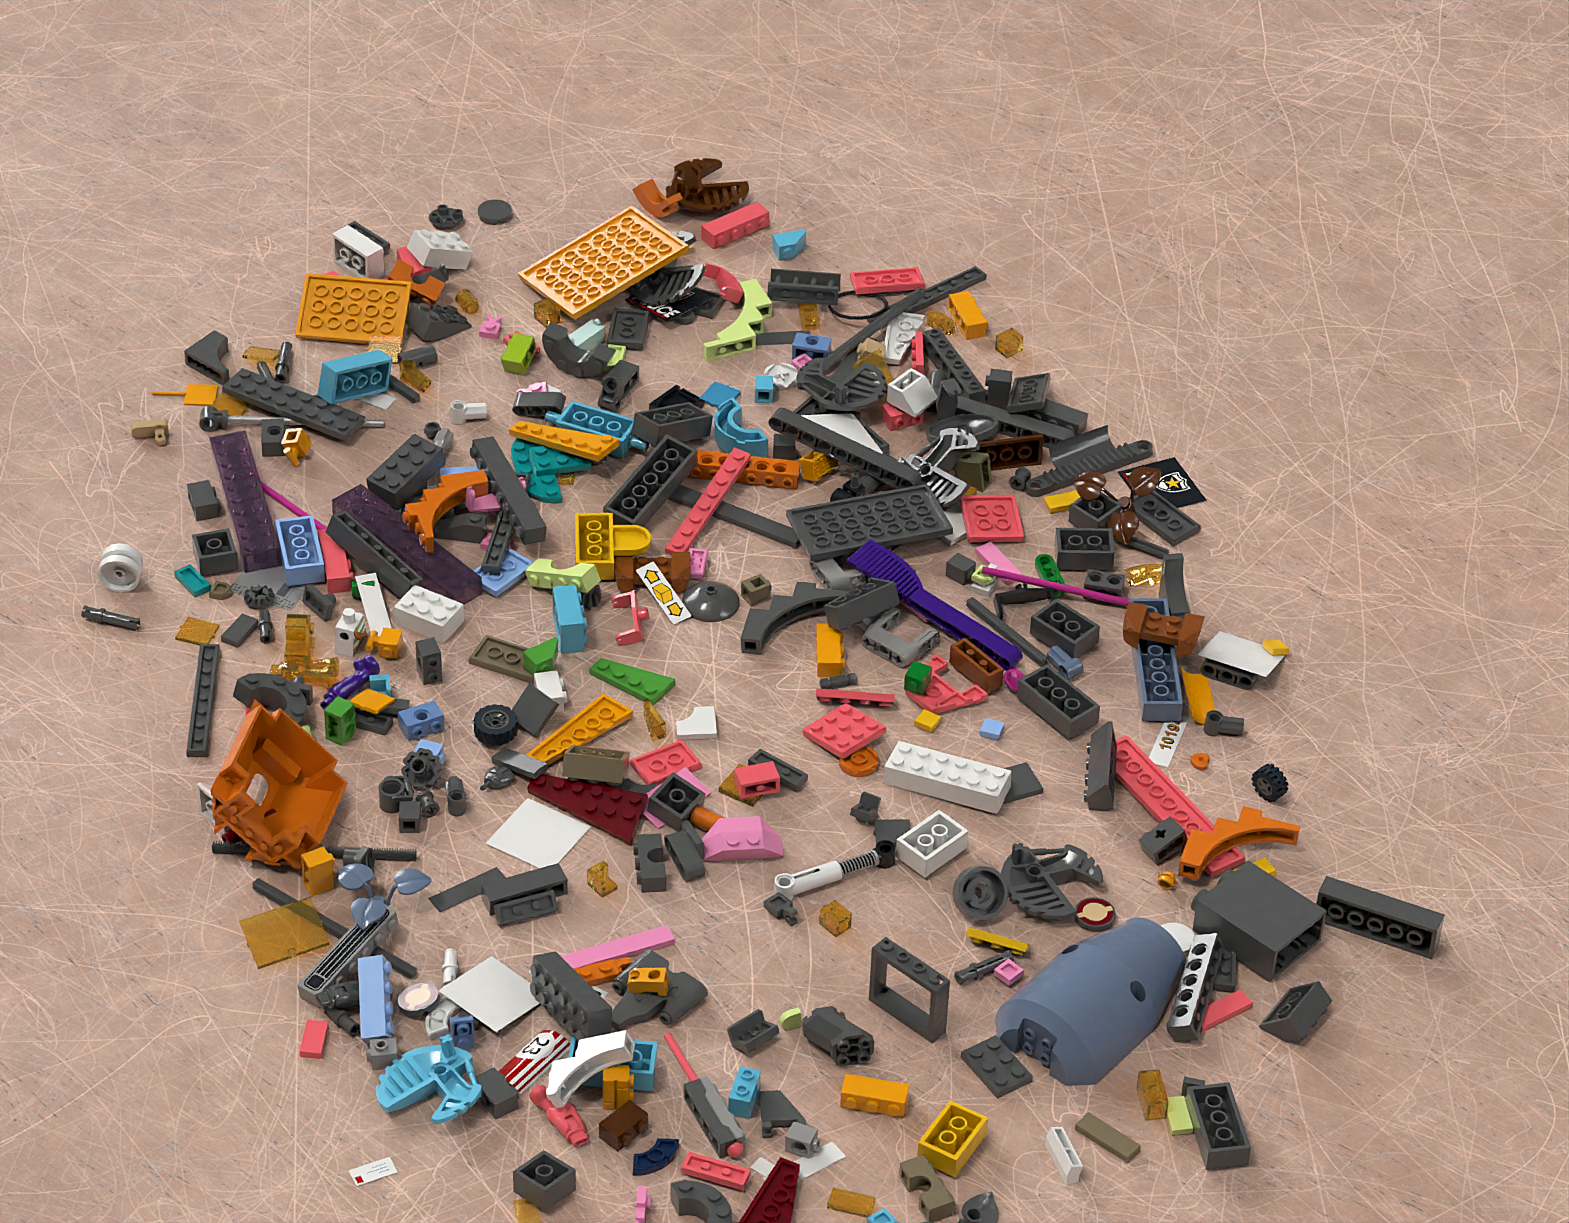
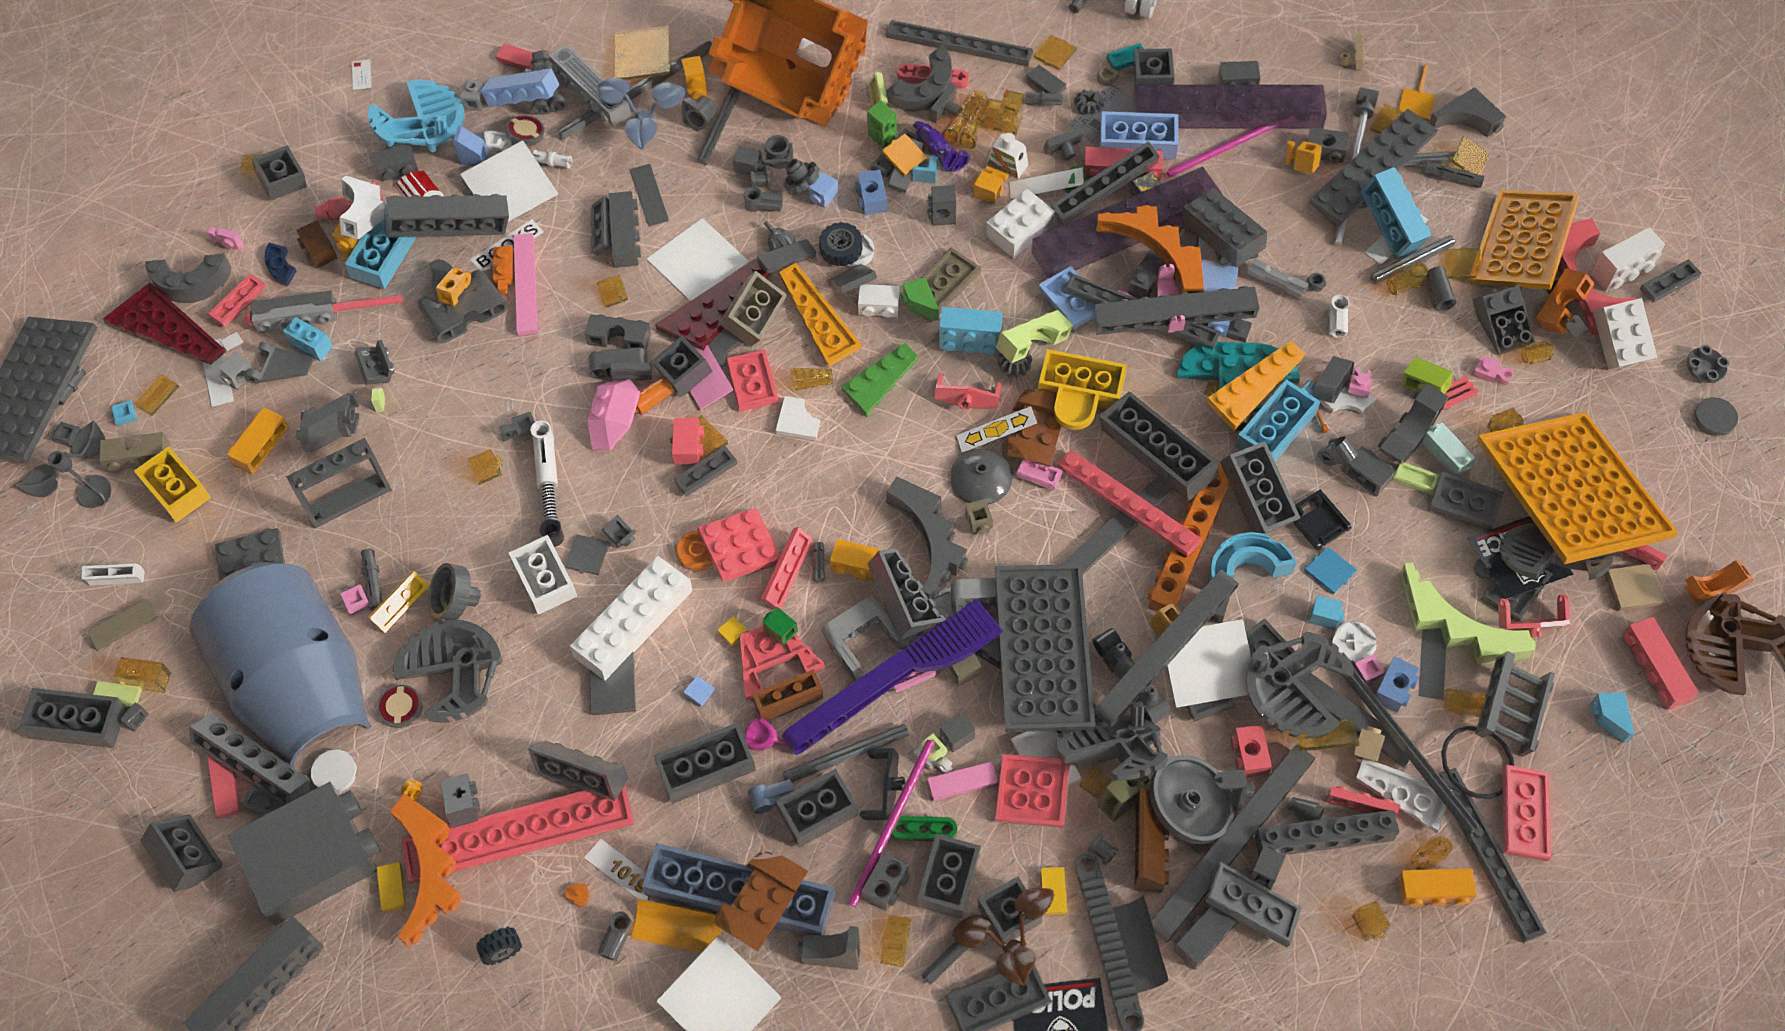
camera: 110 degrees right, 20 degrees up
white slope [887,368,937,417] -> none

